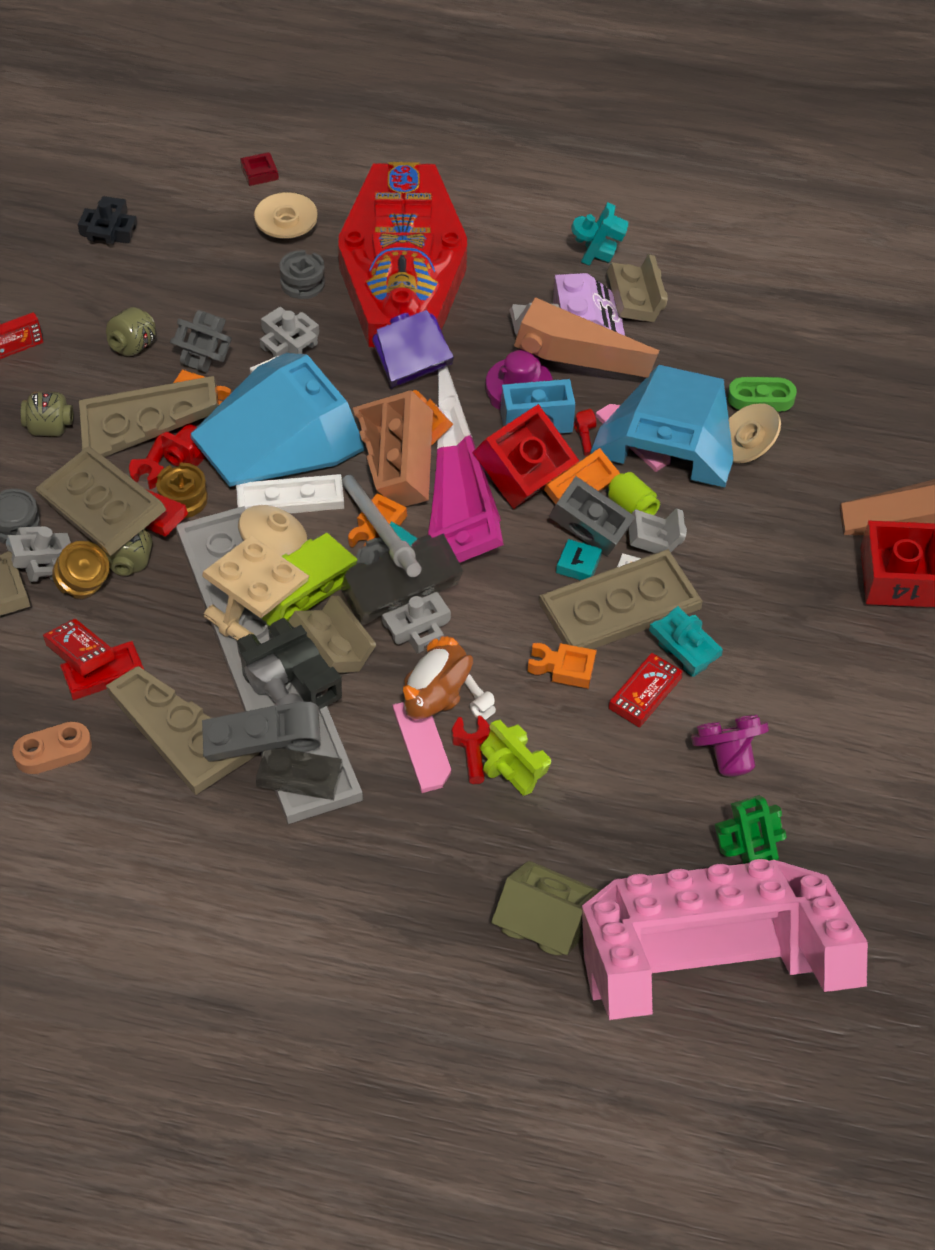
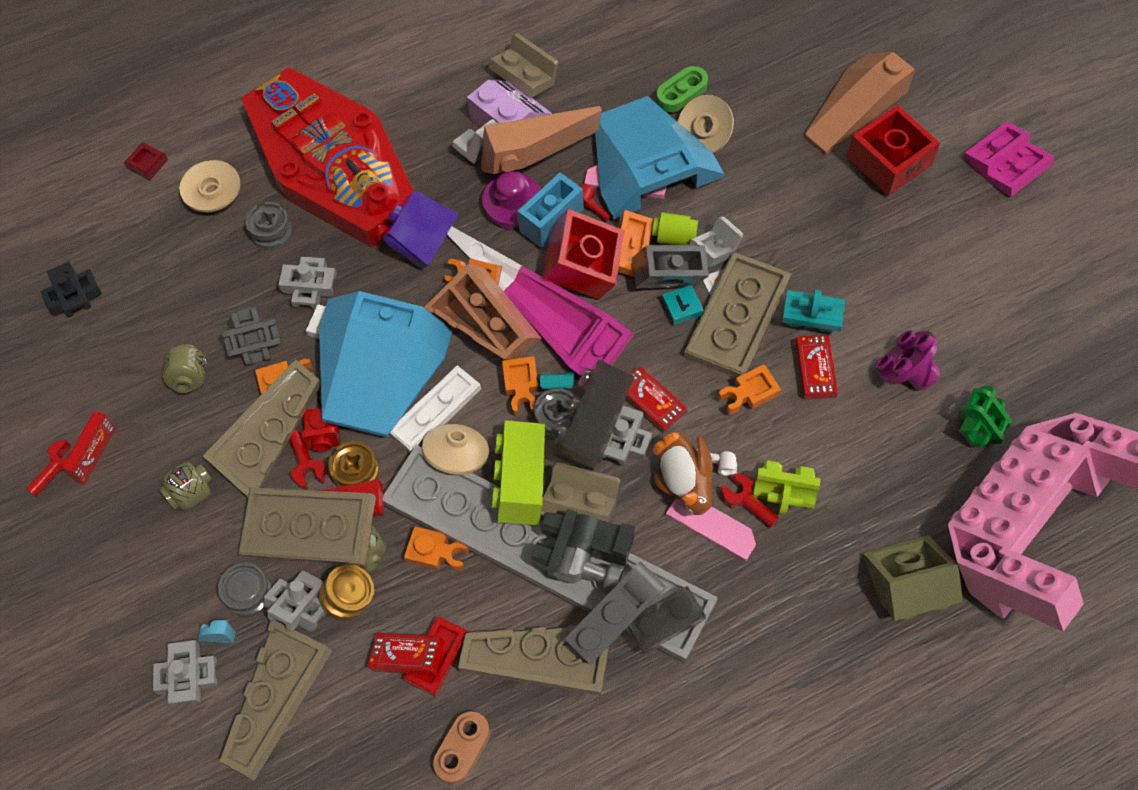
camera: 35 degrees left, 10 degrees up
tan plate [202,535,309,641] -> none
light grey bar [342,475,421,577] -> none
teal hips [571,202,629,265] -> none
none -> orange plate [404,526,469,571]
none -> red tile [617,366,687,433]

